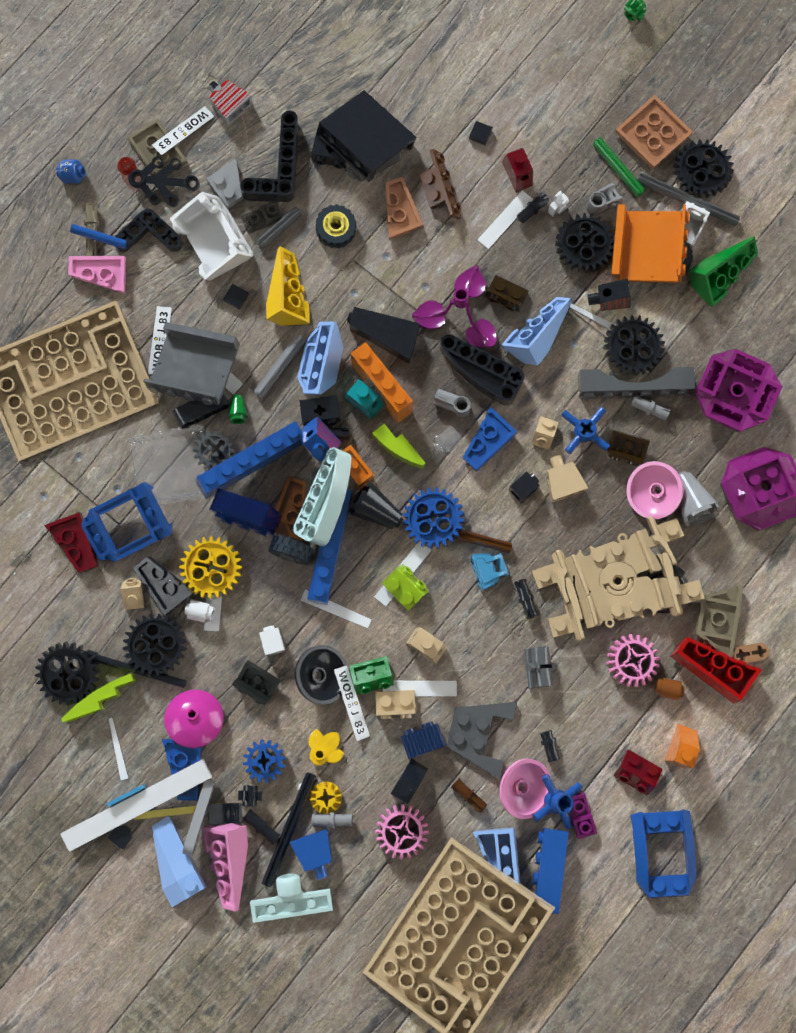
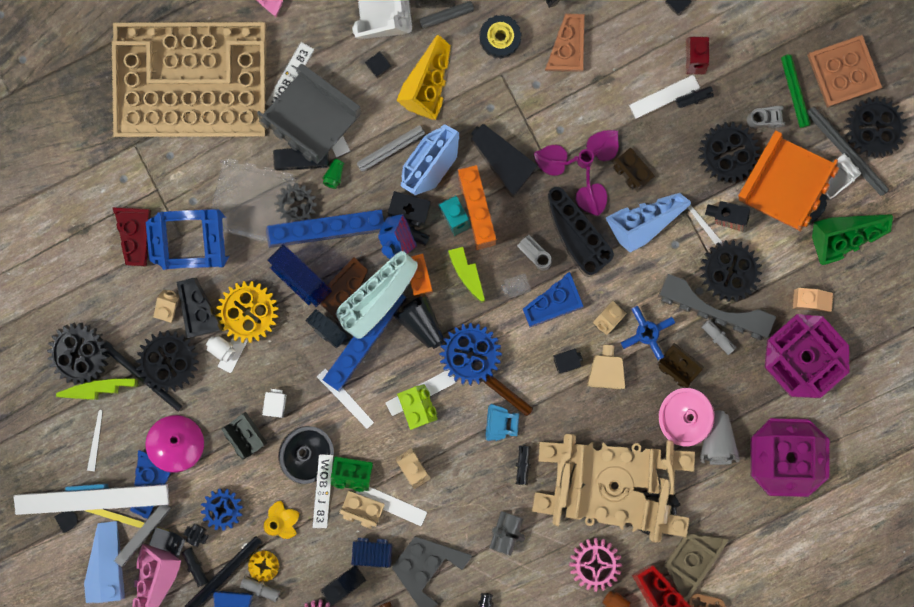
camera: 25 degrees right, 5 degrees up
reddish brown bracket [419,149,462,220] -> none
white plate [548,191,569,217] -> none
none -> light nougat slope [793,288,833,312]

